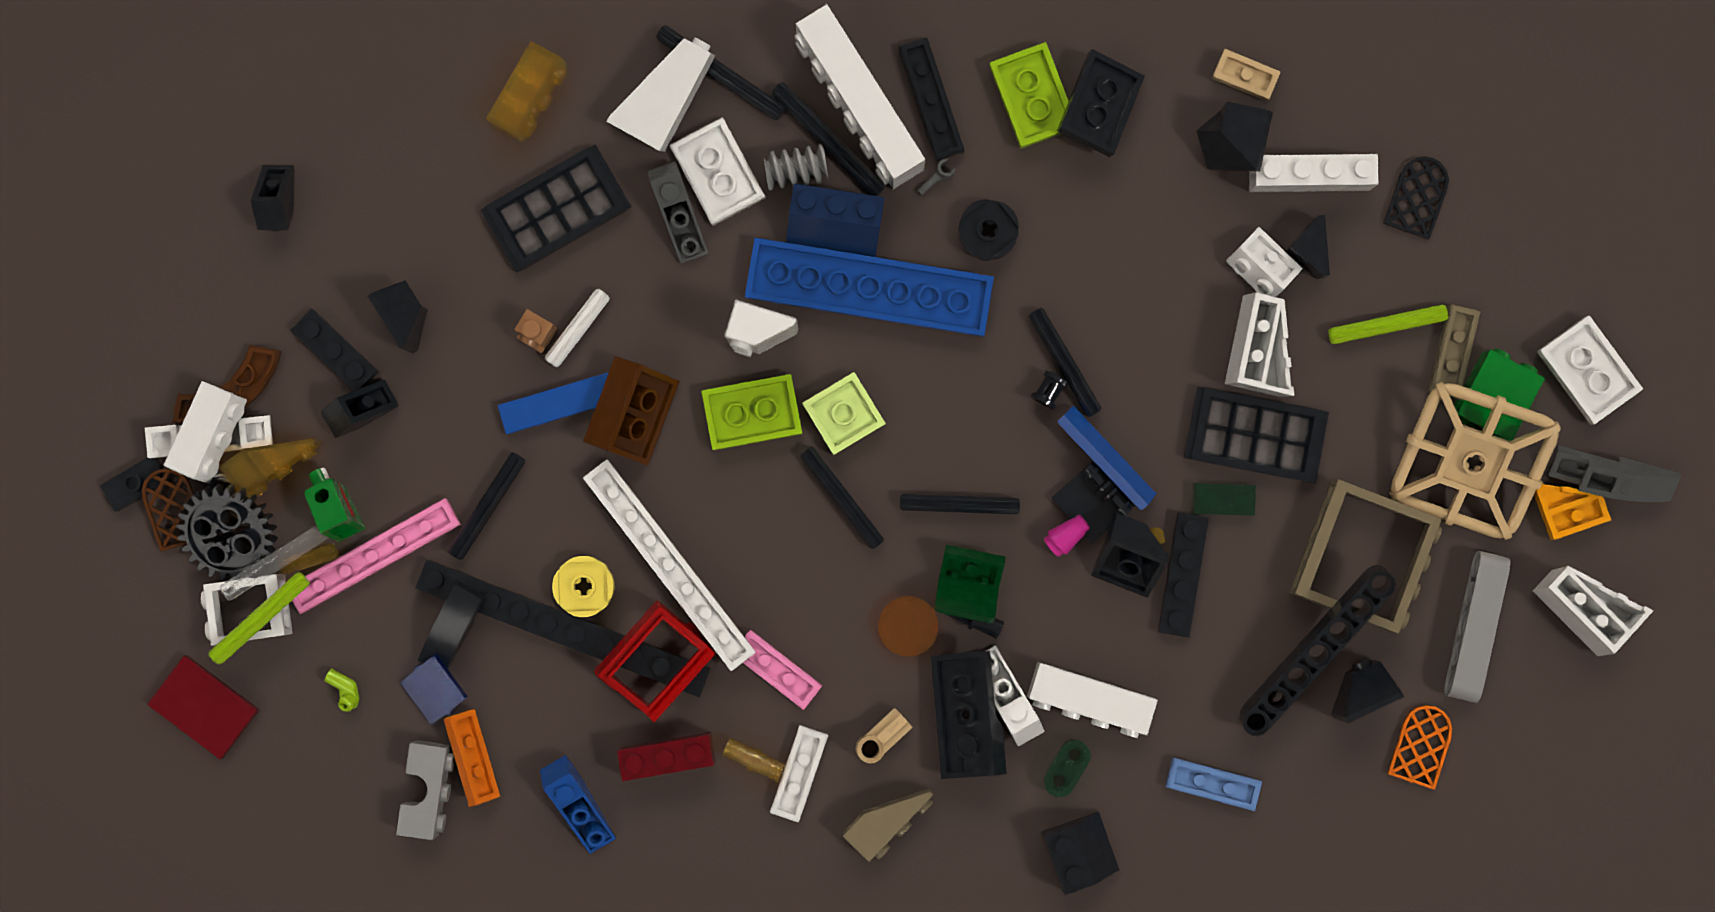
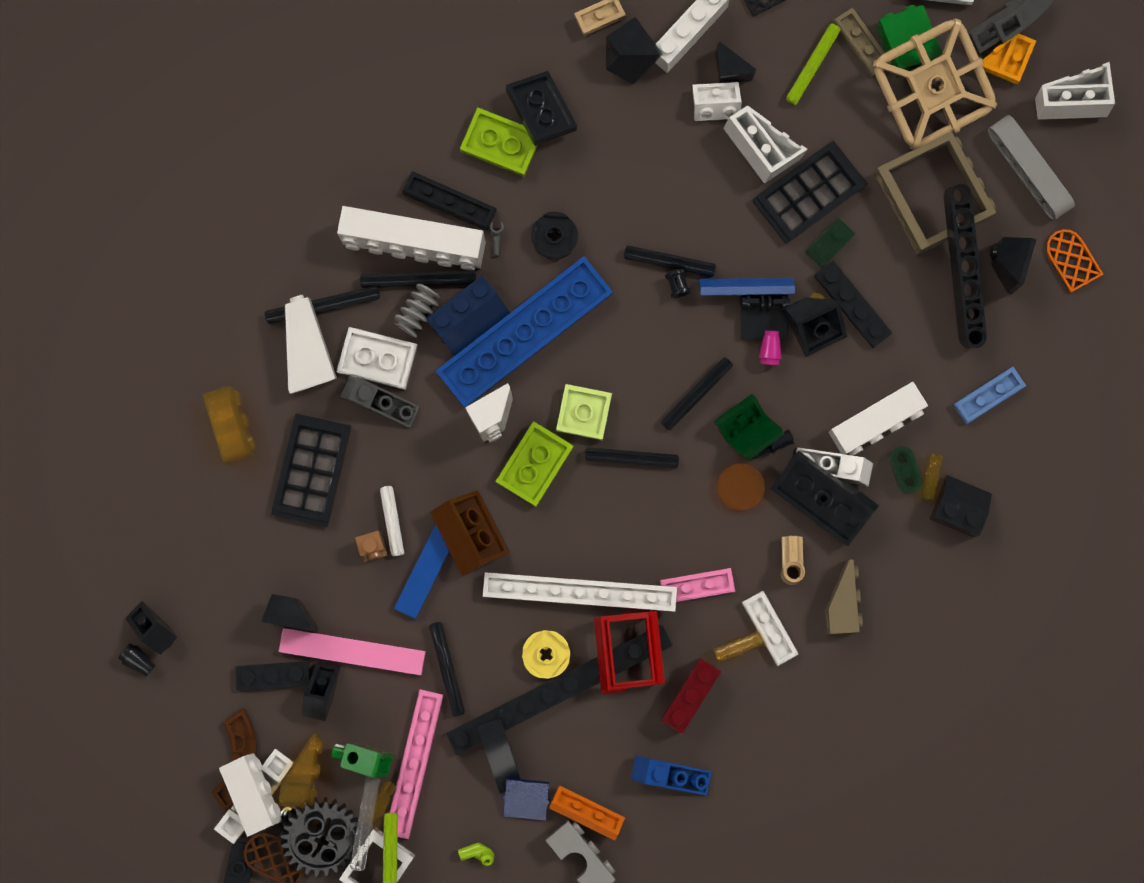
camera: 45 degrees left, 5 degrees down
none -> black cone [118,643,156,677]
none -> bright pink tile [279,628,426,675]
none -> clear yellow axle [921,453,943,500]

